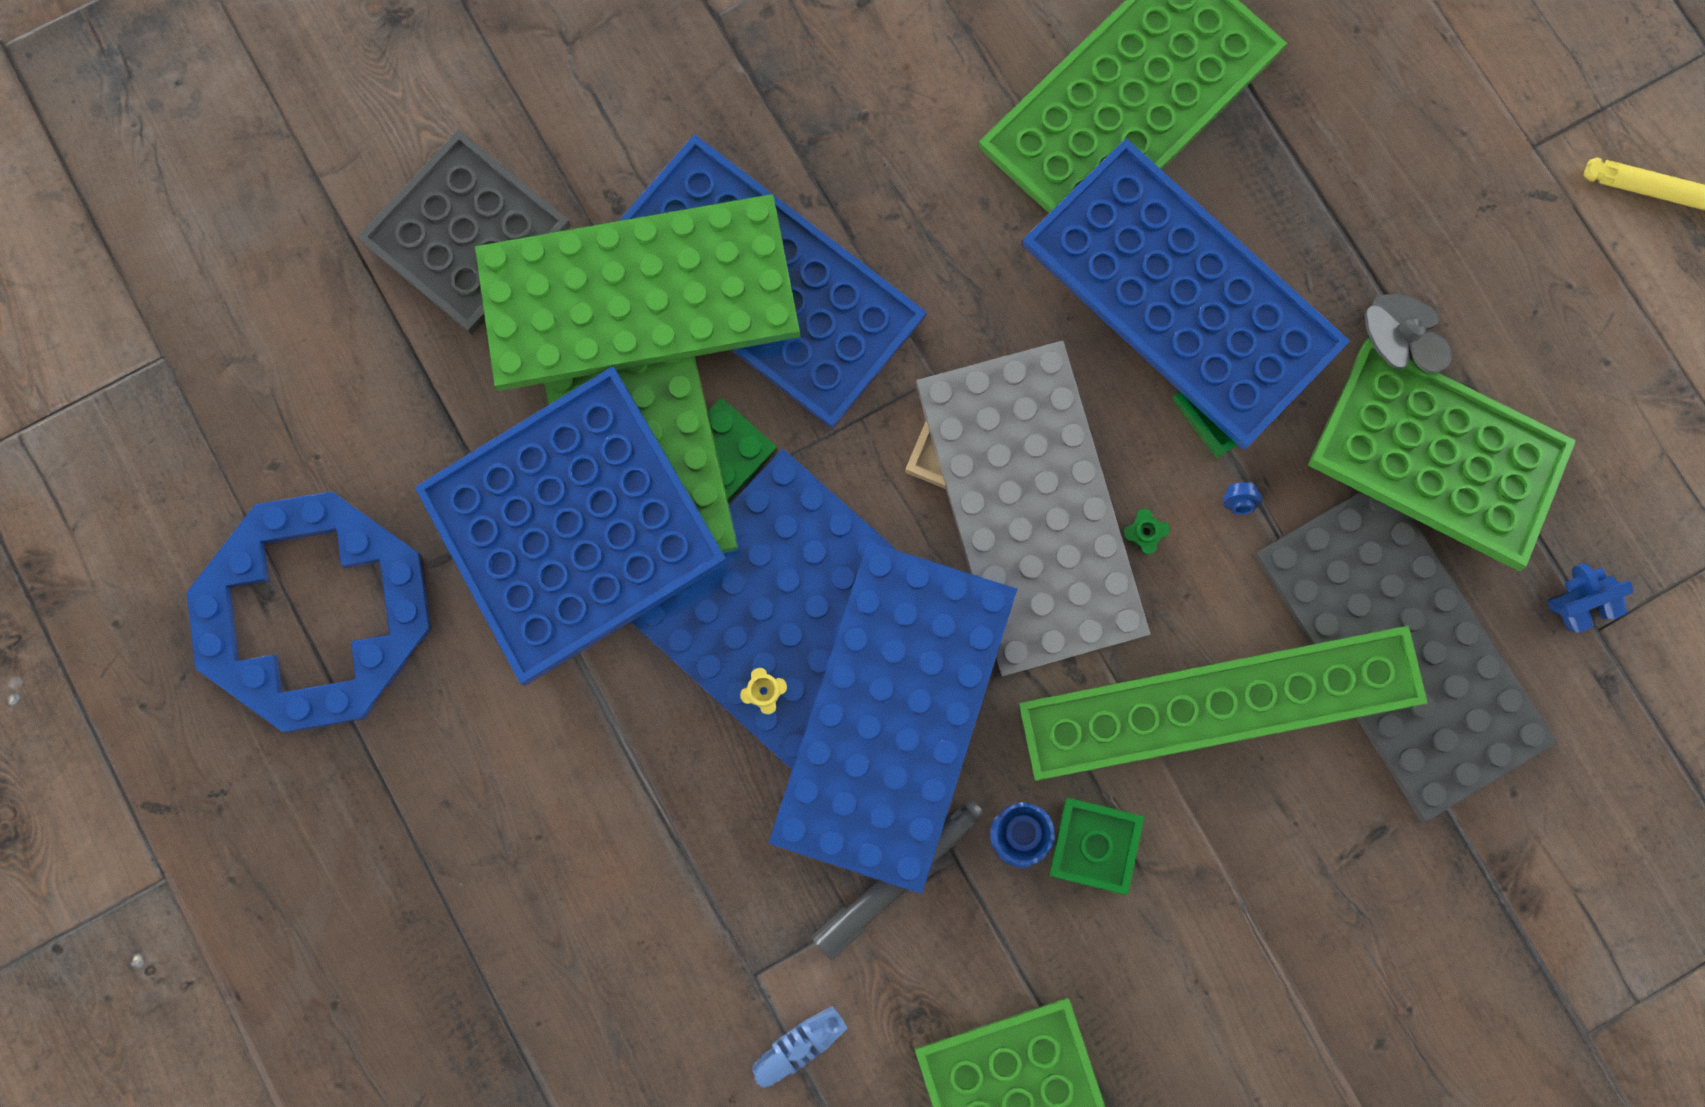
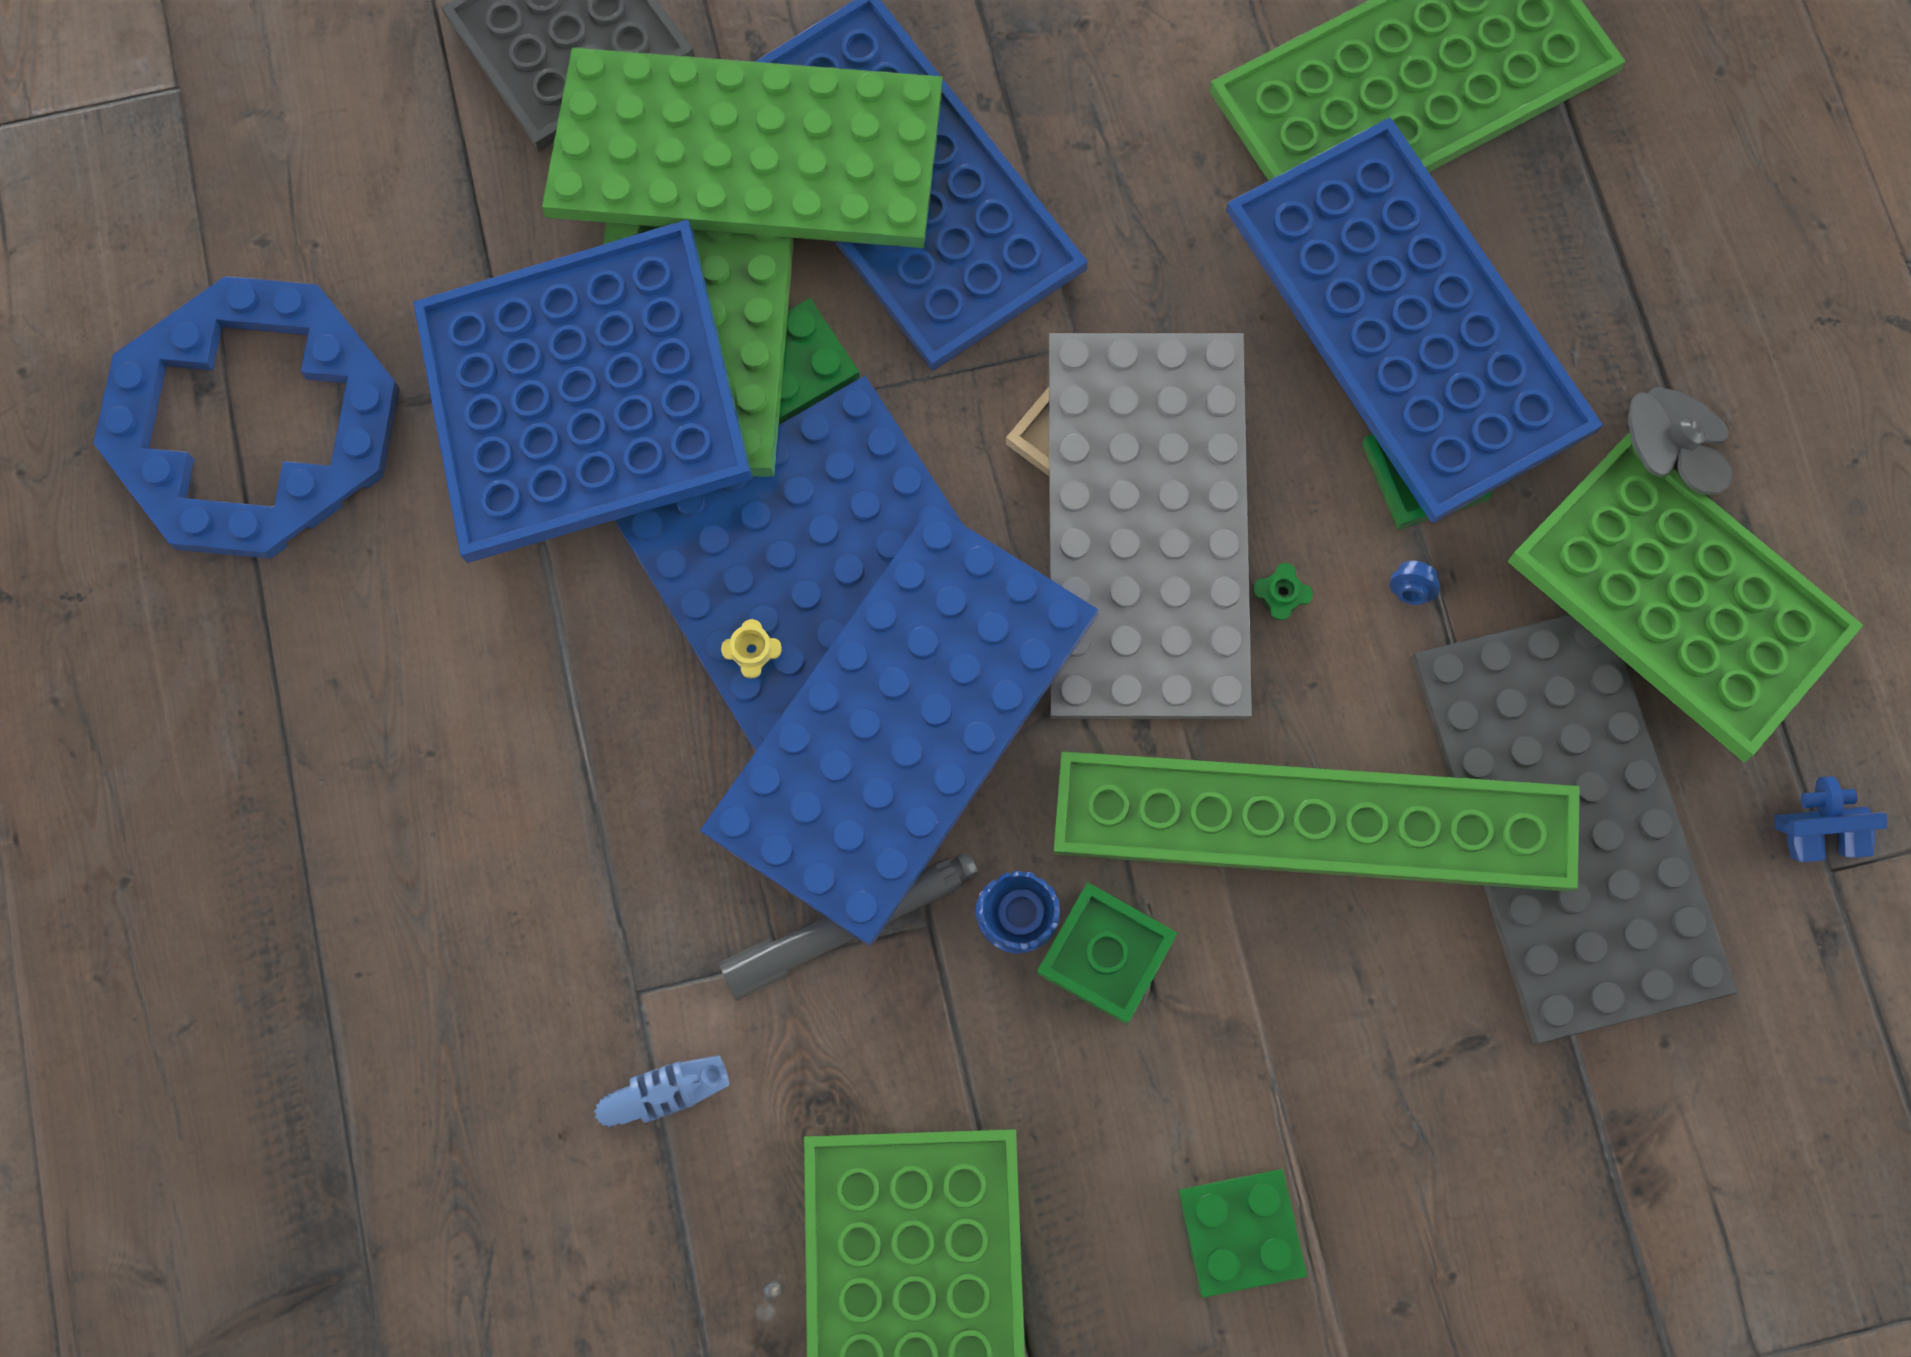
camera: 20 degrees right, 5 degrees down
none -> green plate [1177,1169,1308,1298]

